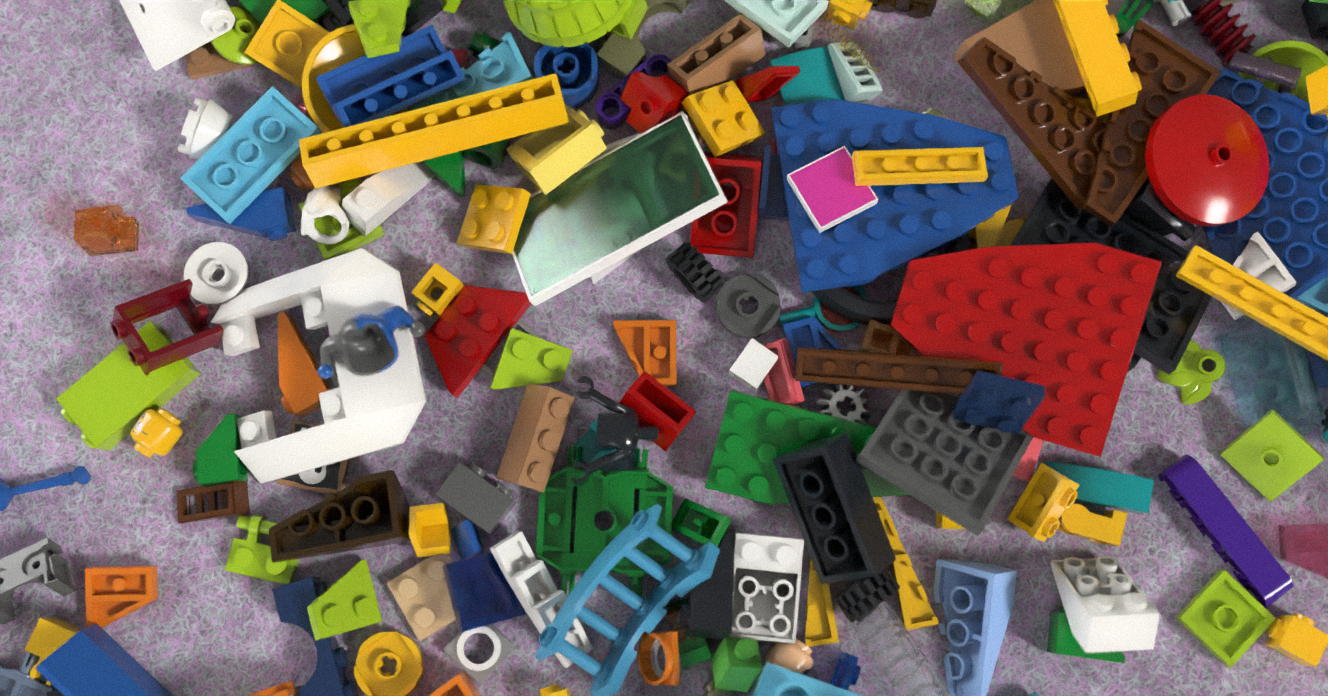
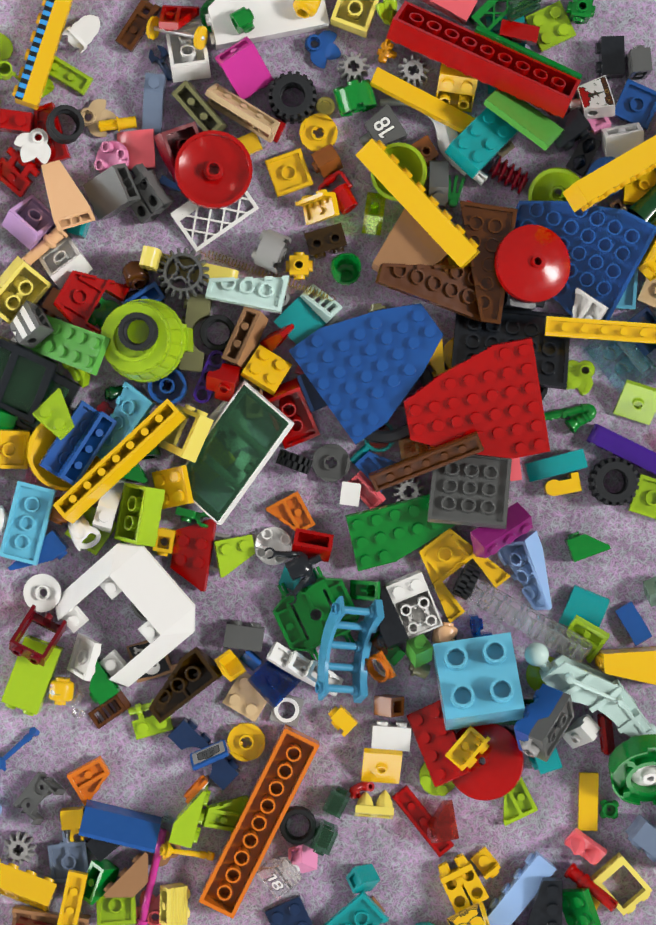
camera: 30 degrees left, 10 degrees up
orange slope [278,311,332,418] -> none
lime wing [307,559,382,641] -> none
dark grey piece [317,305,425,379] -> none
medium nougat brick [496,384,575,493] -> none
black slope [773,432,896,584] -> none
dark pink tile [787,146,878,233] -> none
yellow tile [852,147,988,186] -> none
dark blue plate [953,371,1045,434] -> none
yellow bracket [1007,462,1079,542] -> none
white slope [1050,556,1160,653] -> none
pin [1228,50,1302,88] -> none
none -> white plate [67,633,102,681]
none -> clear arm [70,689,87,719]
none -> lime brick [114,482,165,547]
none -> green plate [175,507,210,528]
none -> slope [190,739,230,771]
none -> black tyre [200,315,235,352]
none -> white dish [254,527,292,565]
none -> green hair [330,253,361,285]
none -> magenta slope [470,502,533,558]
none -> green piece [544,404,597,434]
none -> black tyre [588,458,640,506]

